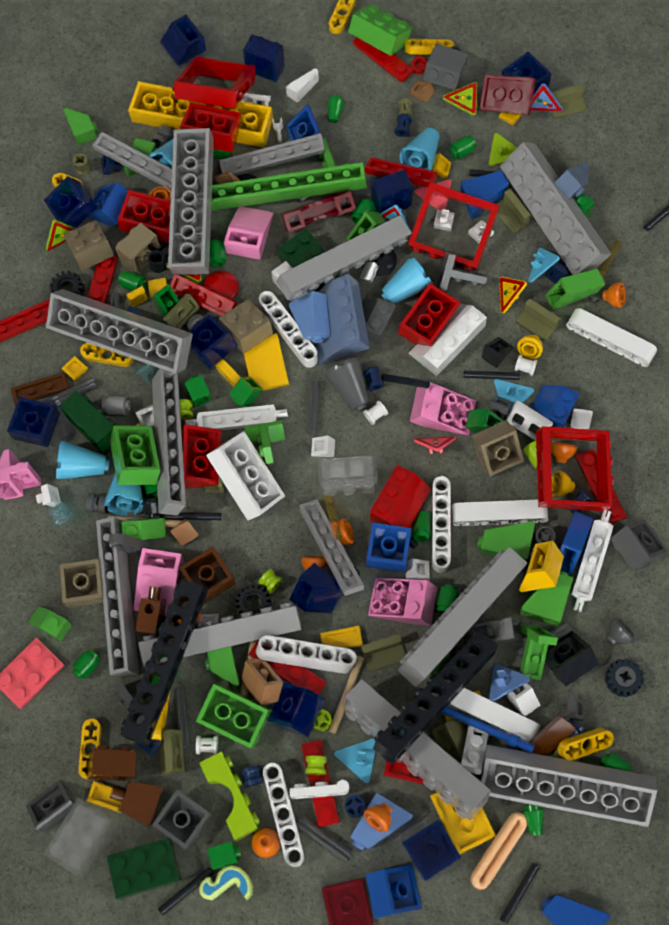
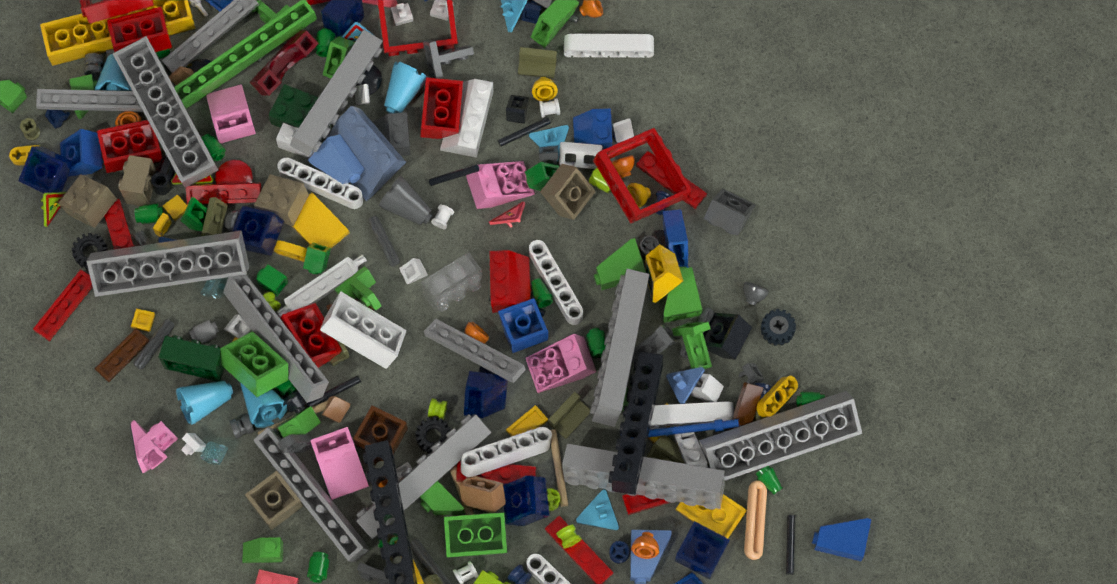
camera: 35 degrees left, 0 degrees up
clear blue brick [7,397,60,447] -> none
yellow beam [80,343,134,367] -> none
reddish brown torso [135,586,166,634] -> none
white plate [290,780,349,799] -> none
orange brick [301,555,328,577] -> none
clear yellow bar [324,495,342,540] -> none
dark blue bush [363,367,384,391] -> none
white slope [405,558,430,580] -> none
white beam [451,500,549,526] -> none
piece [499,277,527,314] -> none
white plate [571,510,613,612] -> none

